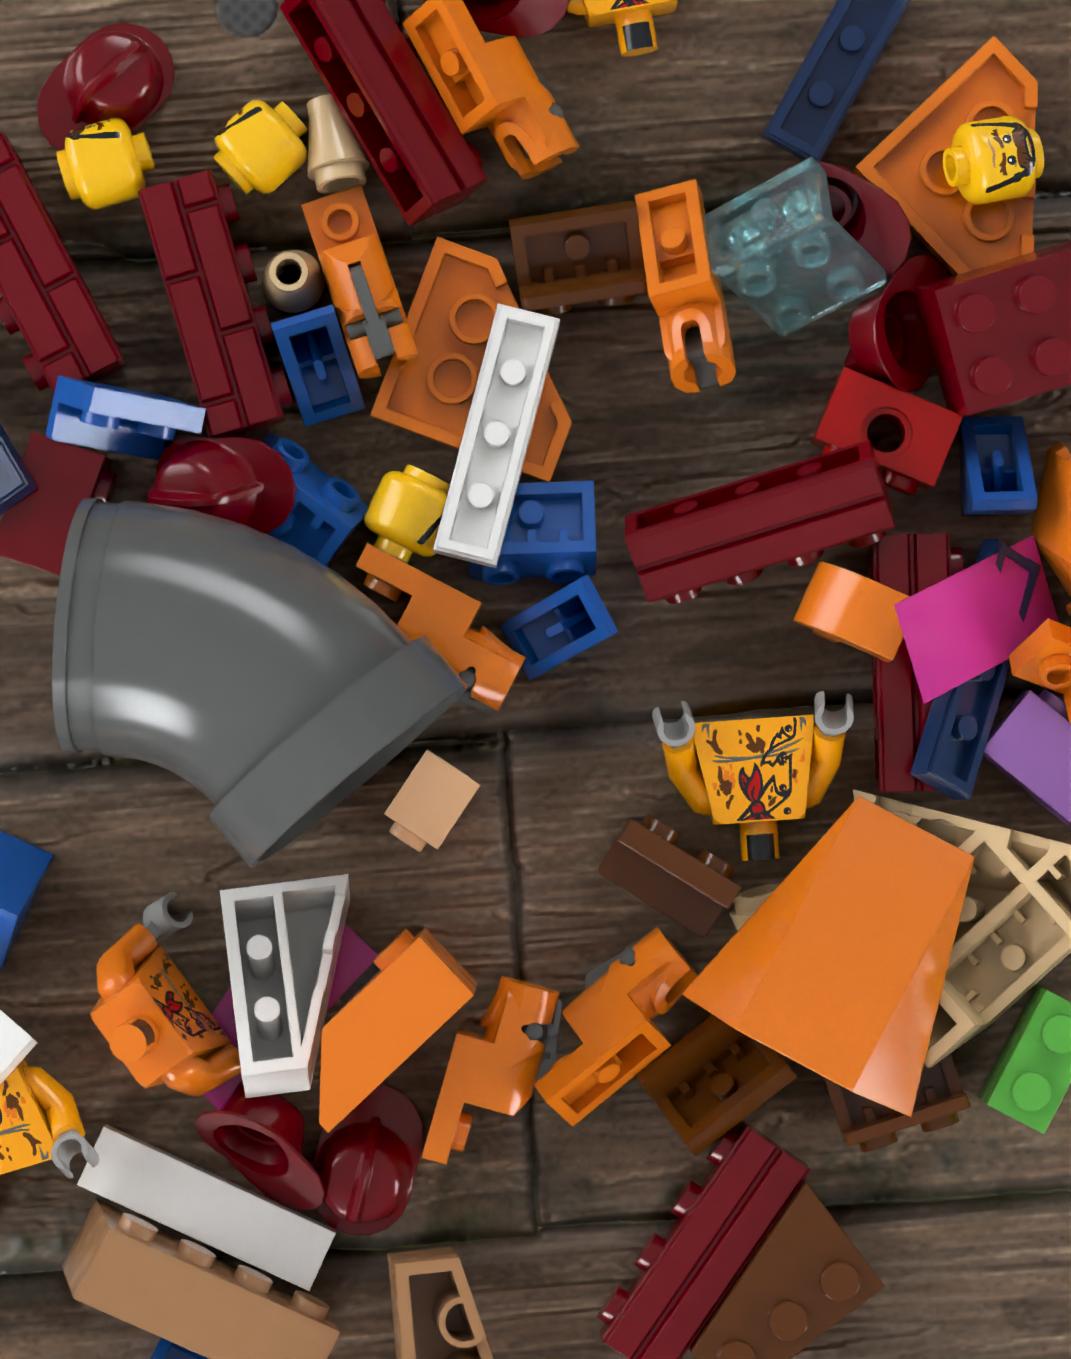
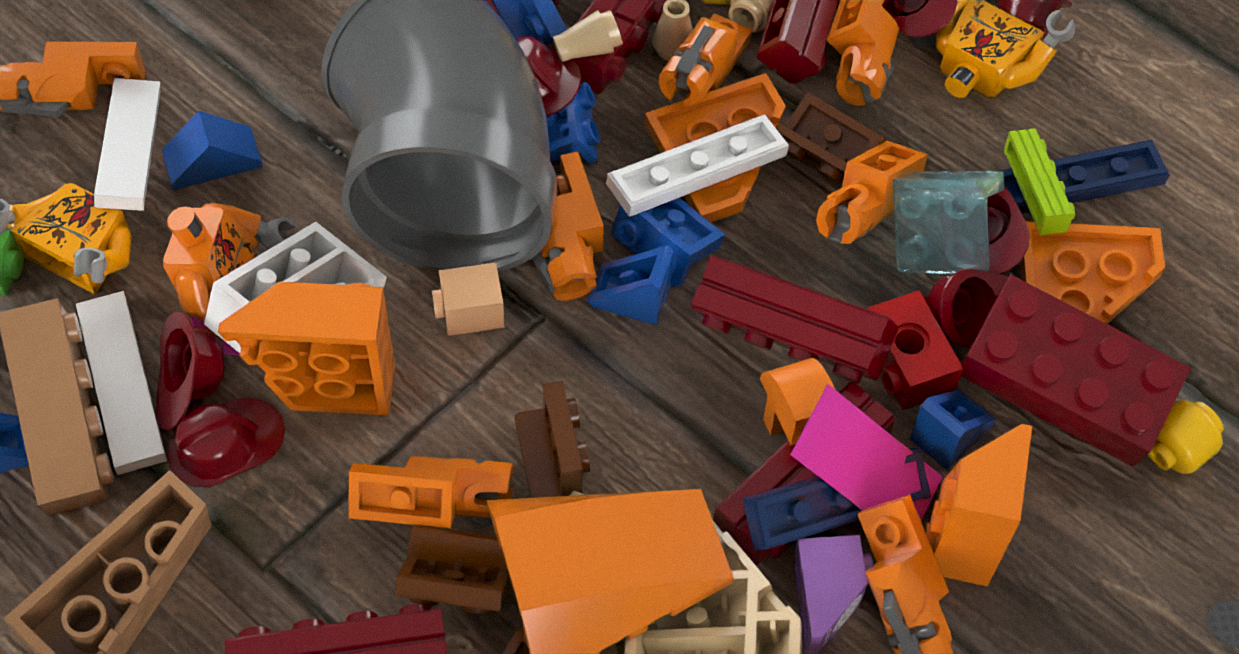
camera: 45 degrees right, 30 degrees down
blue slope [271,304,366,427] -> none
yellow head [363,464,450,563] -> none
orange plate [421,976,562,1165] -> none
light orange torso [652,691,854,861] -> none
yellow head [943,115,1044,205] -> none
none -> tan cone [552,10,622,62]
none -> lime piece [1004,128,1075,235]

